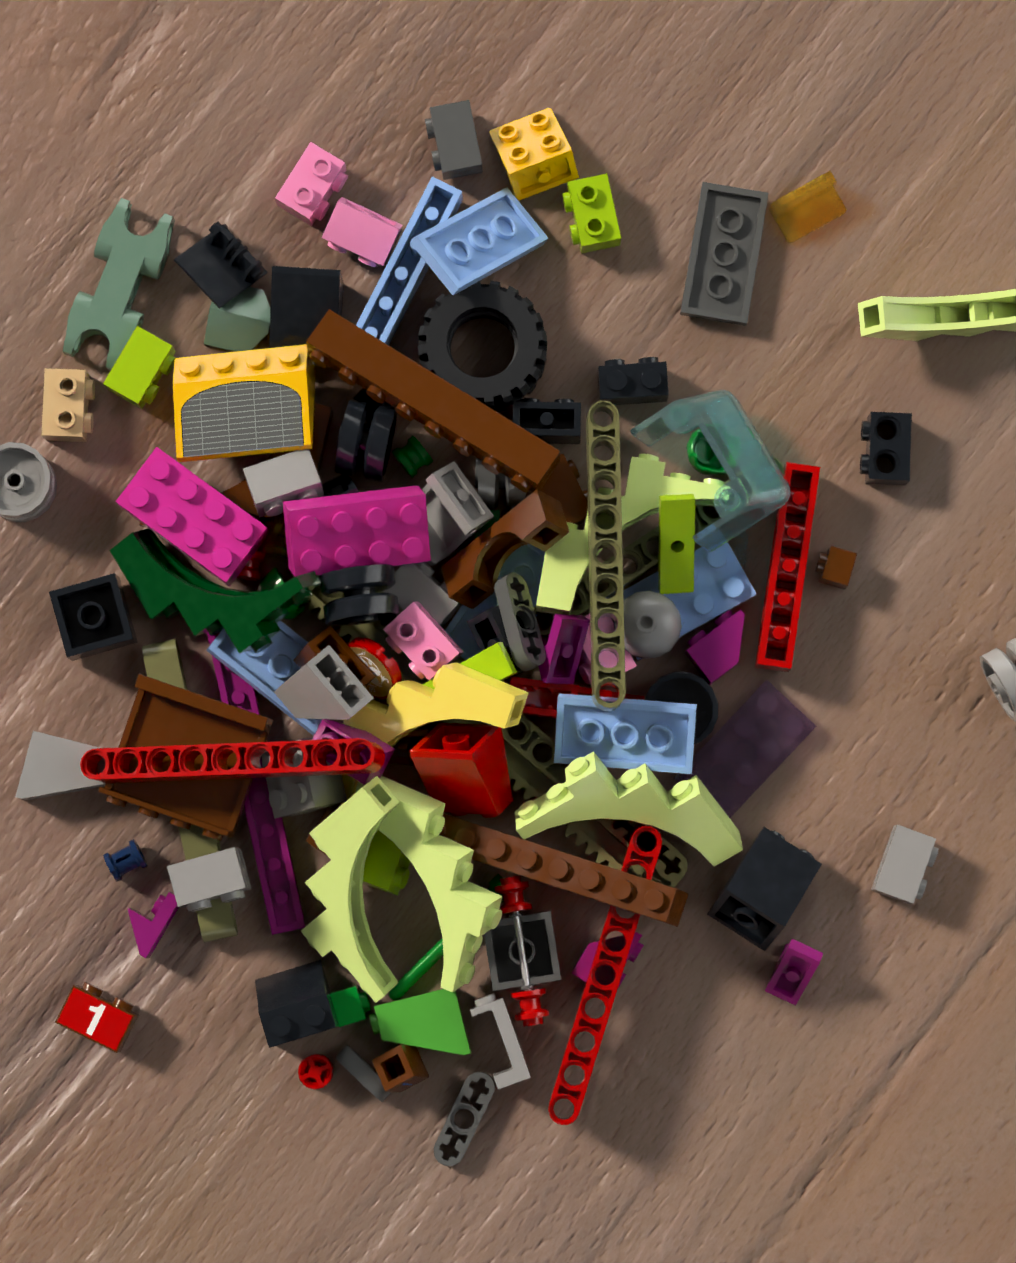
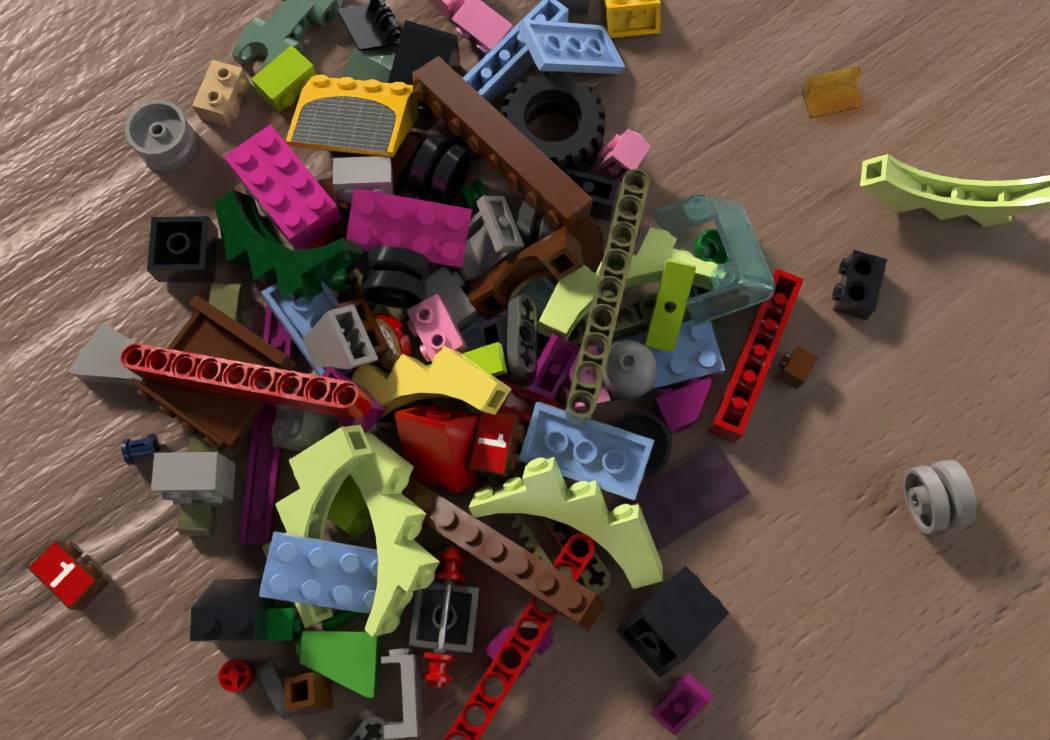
camera: 15 degrees right, 10 degrees down
magenta slope [128,892,179,958] -> none
lime brick [562,173,621,254] -> none
black brick [598,357,669,405] -> none
dark grey plate [680,182,769,326] -> none
light grey brick [871,825,939,904] -> none
none -> light blue plate [259,531,378,614]
none -> brick [468,411,526,480]
none -> bright pink brick [592,129,651,183]

